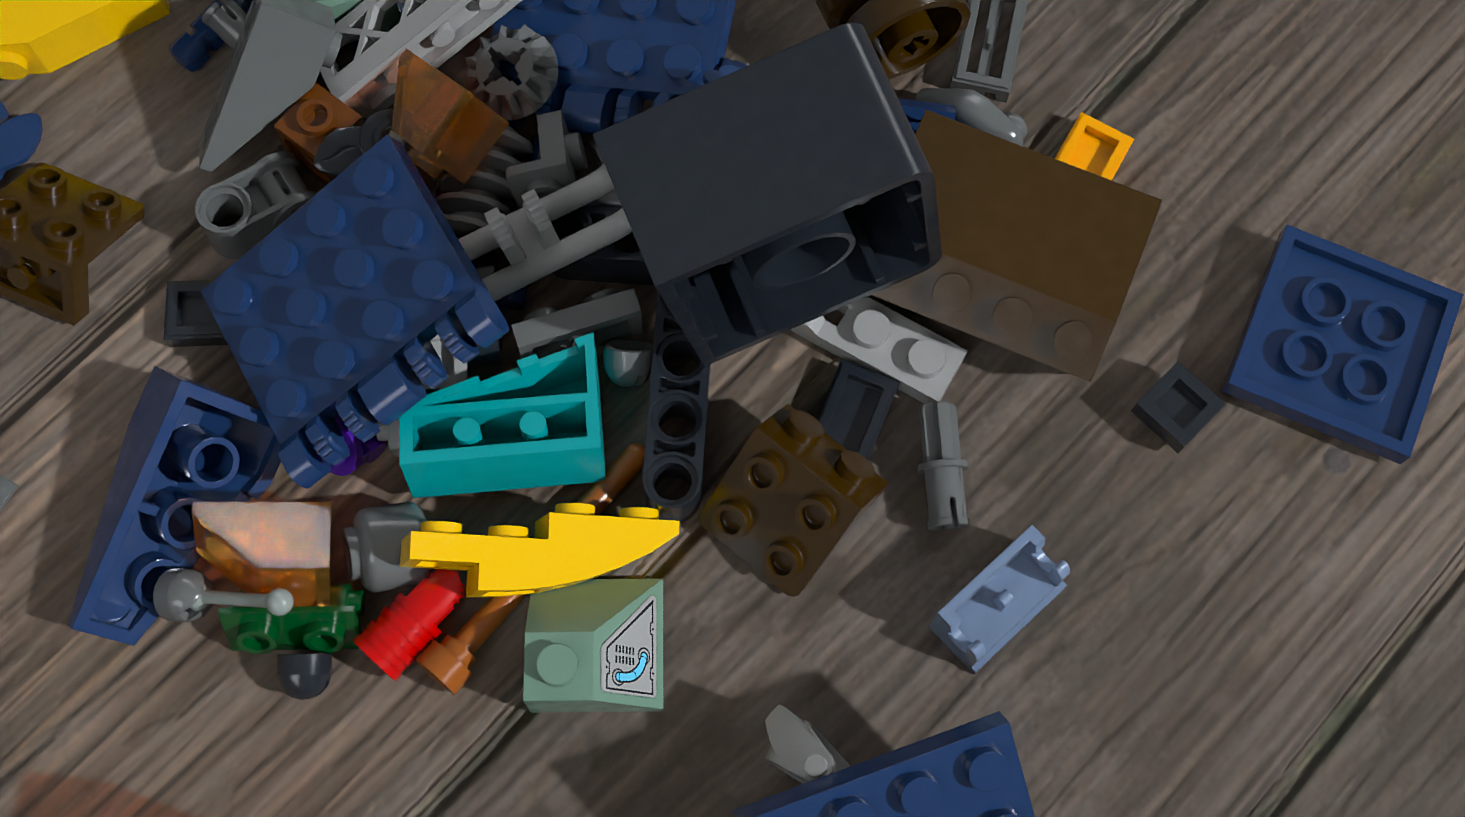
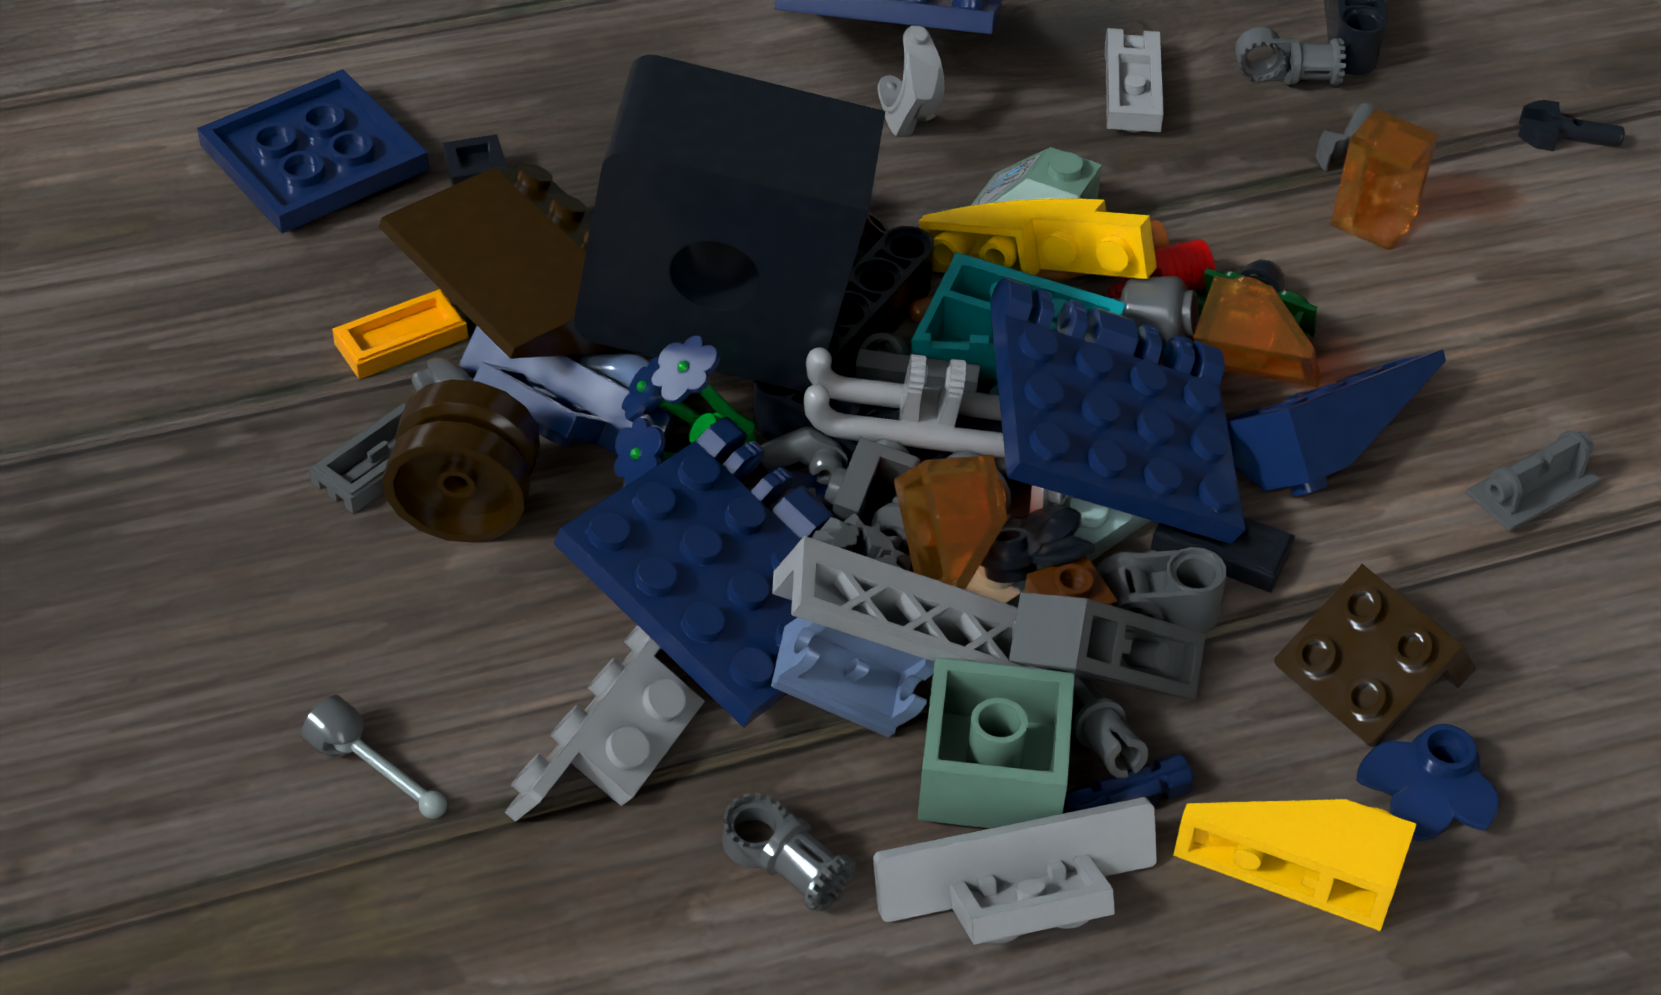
camera: 150 degrees left, 25 degrees down
hinge [153,568,294,622] -> none

